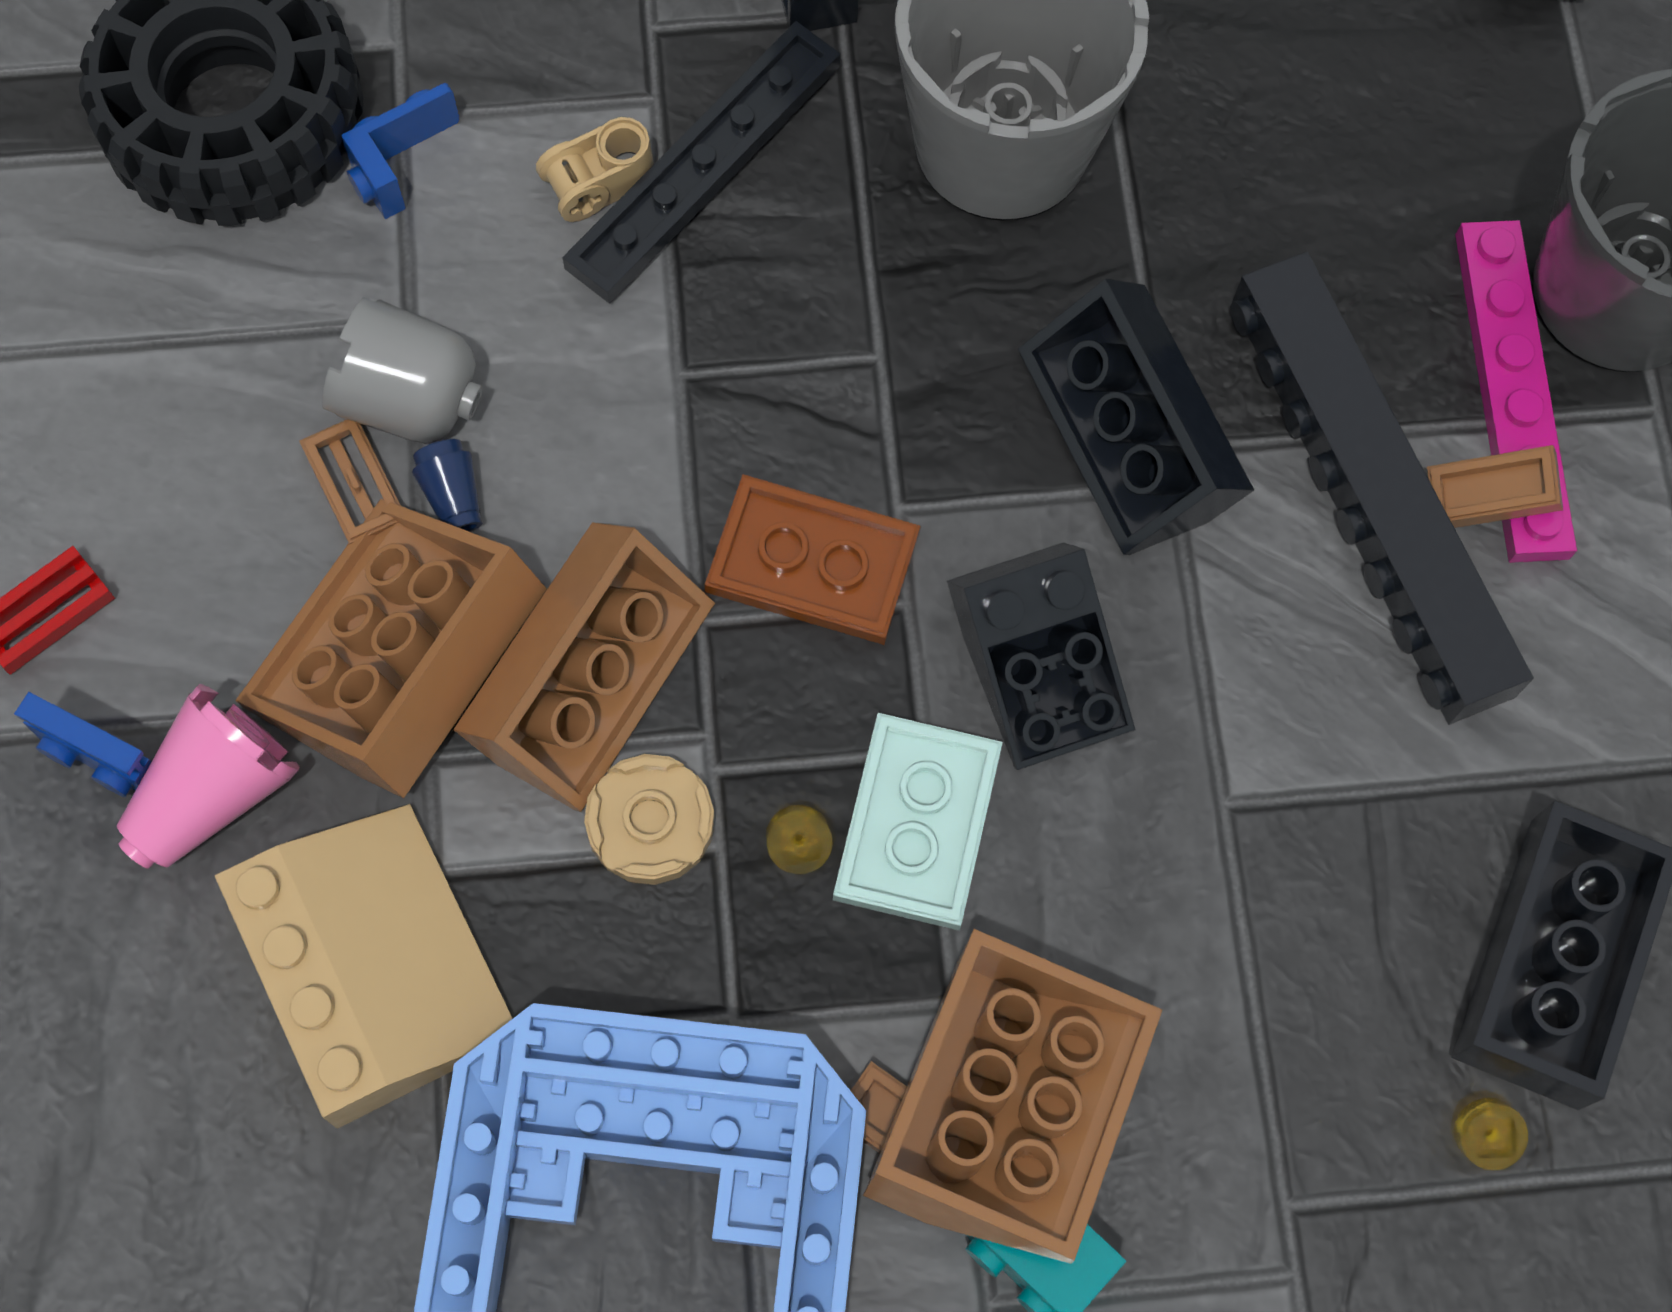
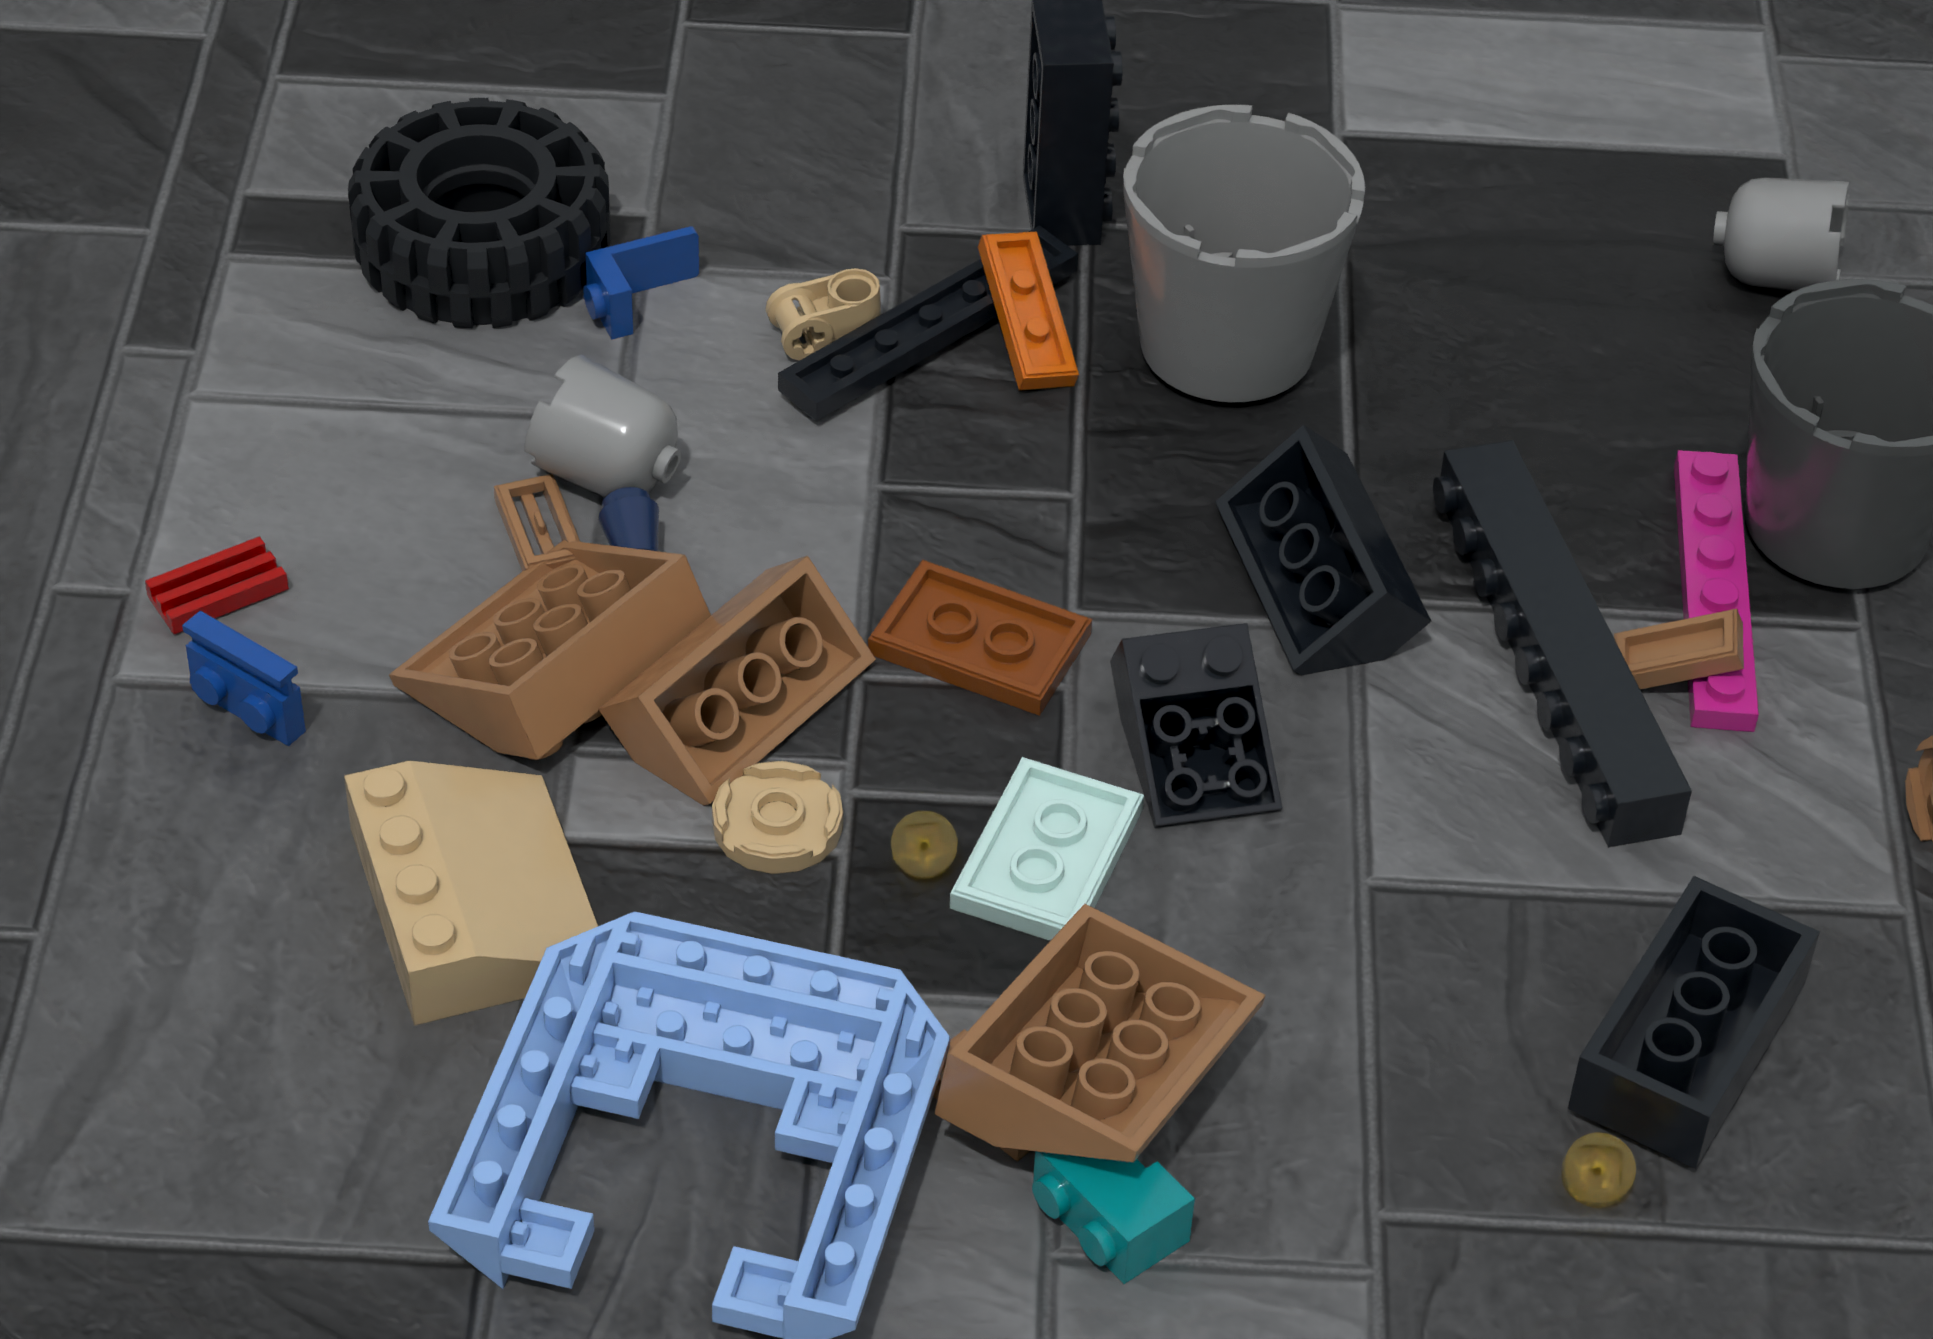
camera: 10 degrees right, 25 degrees down
bright pink cone [117,684,300,869] -> none
none -> orange tile [978,232,1079,390]

